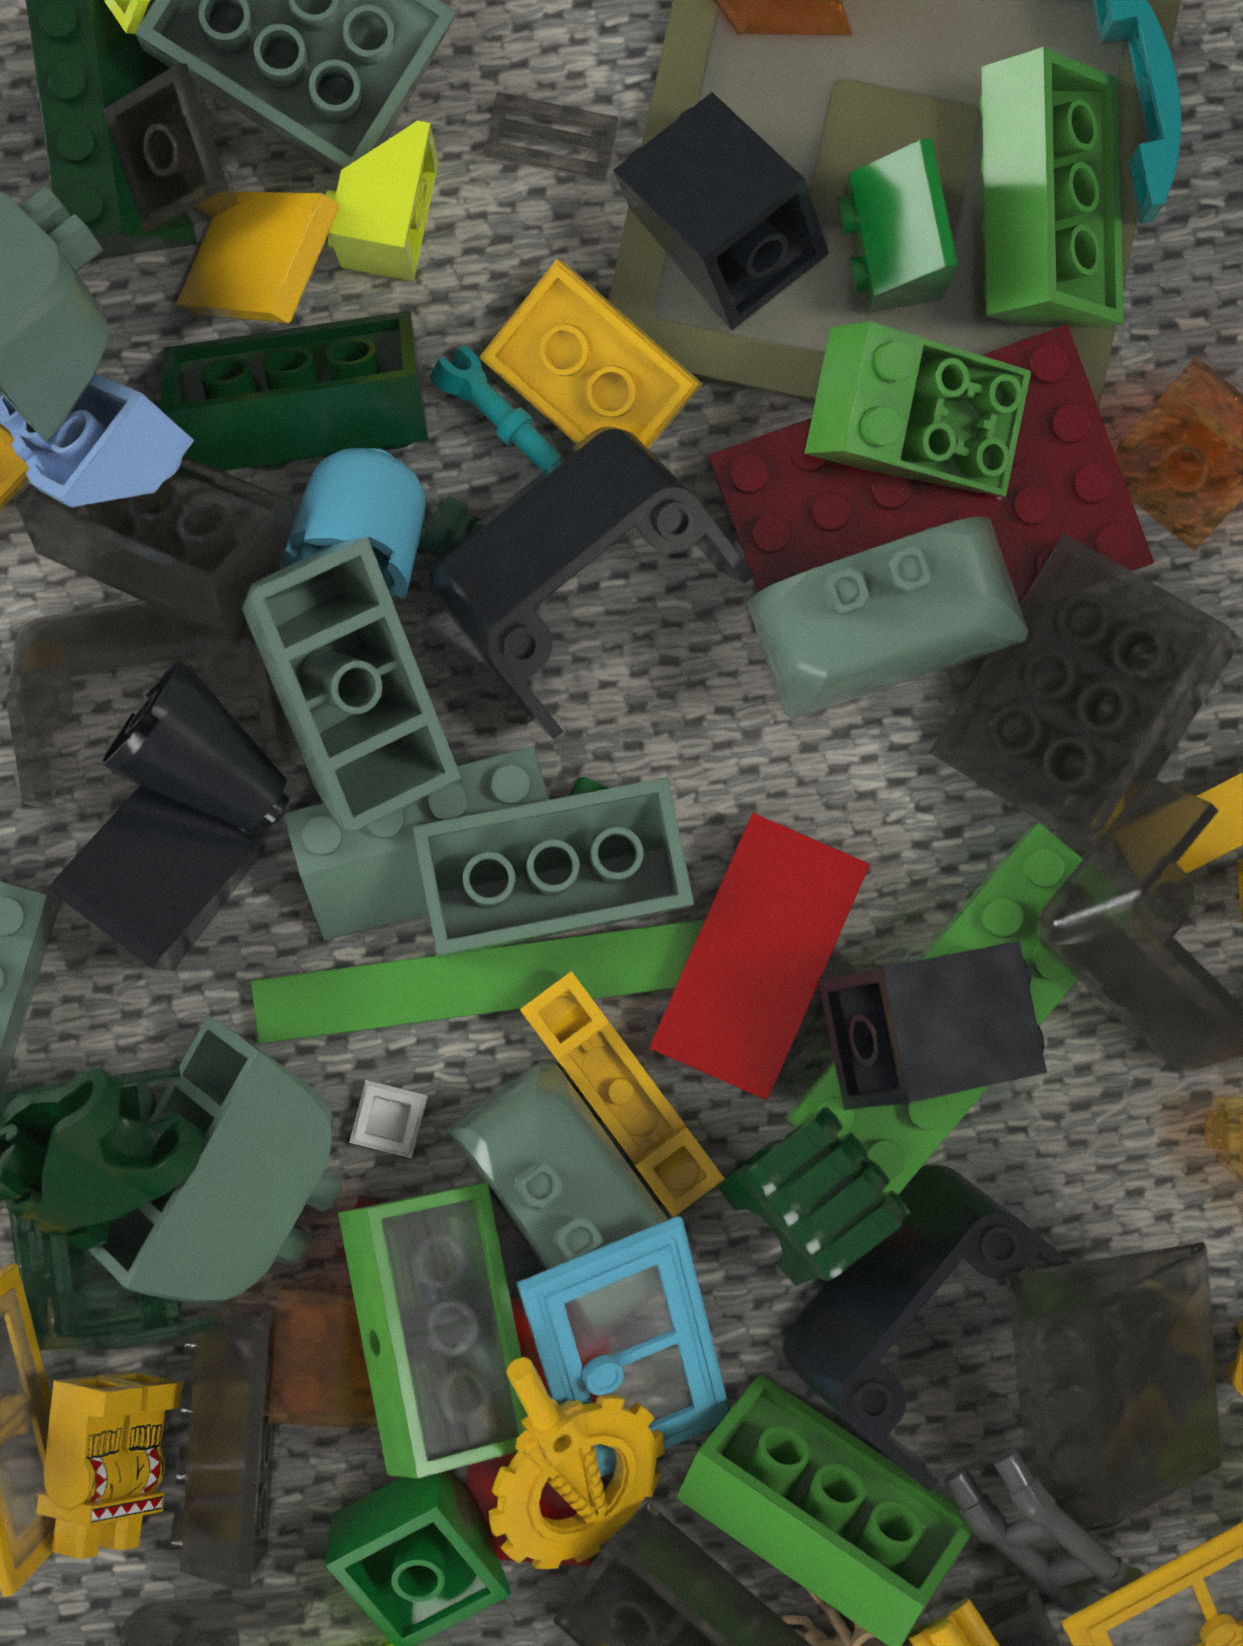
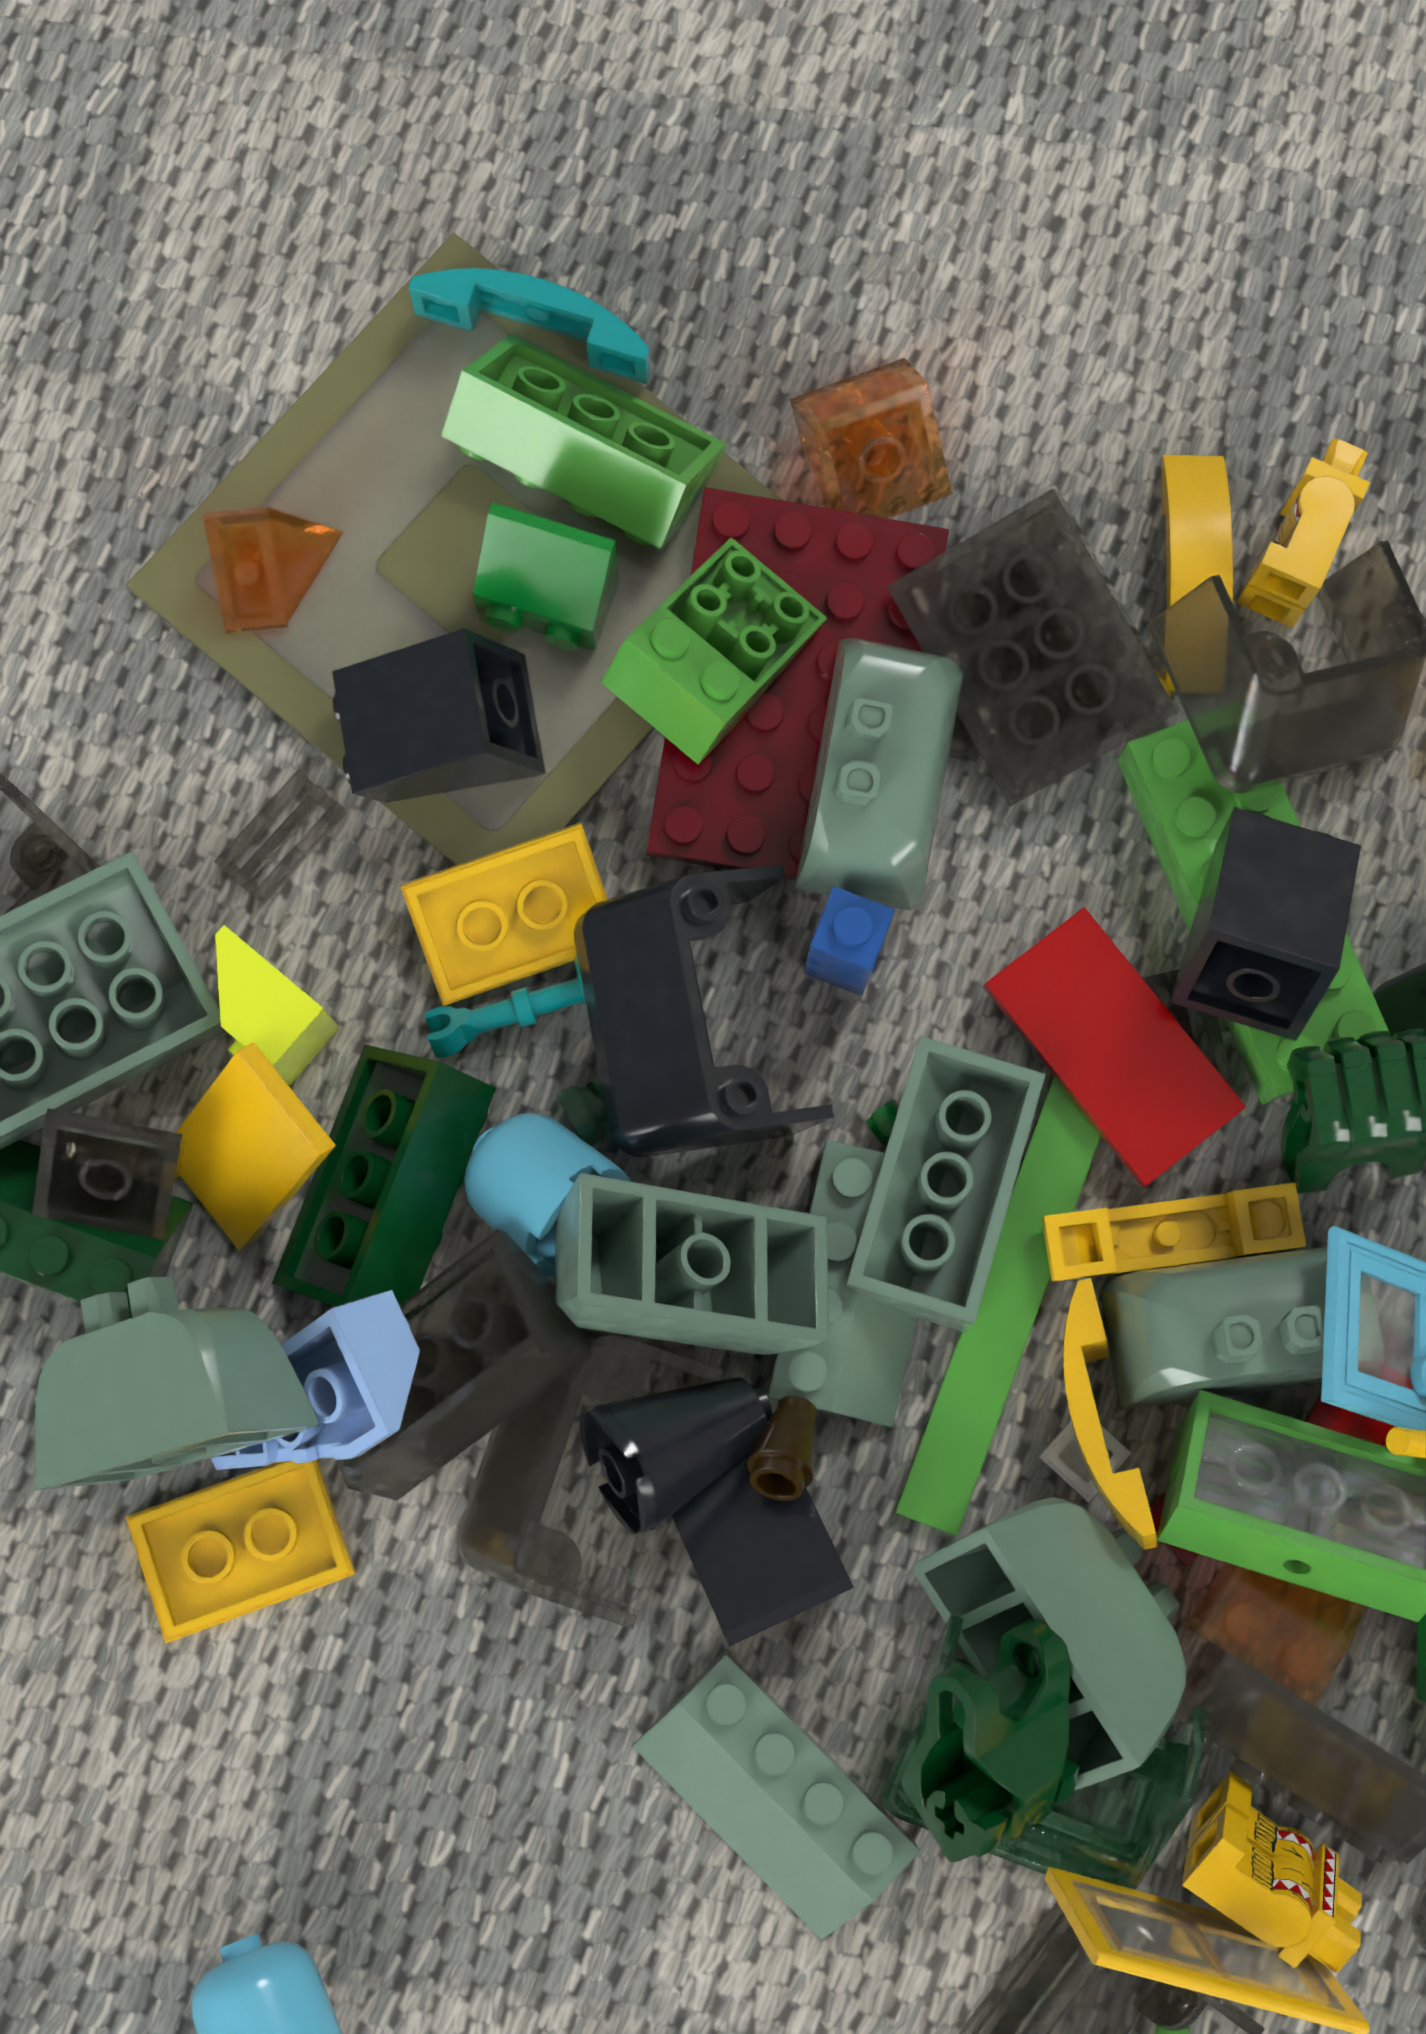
camera: 65 degrees left, 5 degrees down
none -> dark brown cone [747,1396,817,1501]
none -> blue brick [803,886,895,996]
none -> yellow slope [1063,1278,1158,1550]

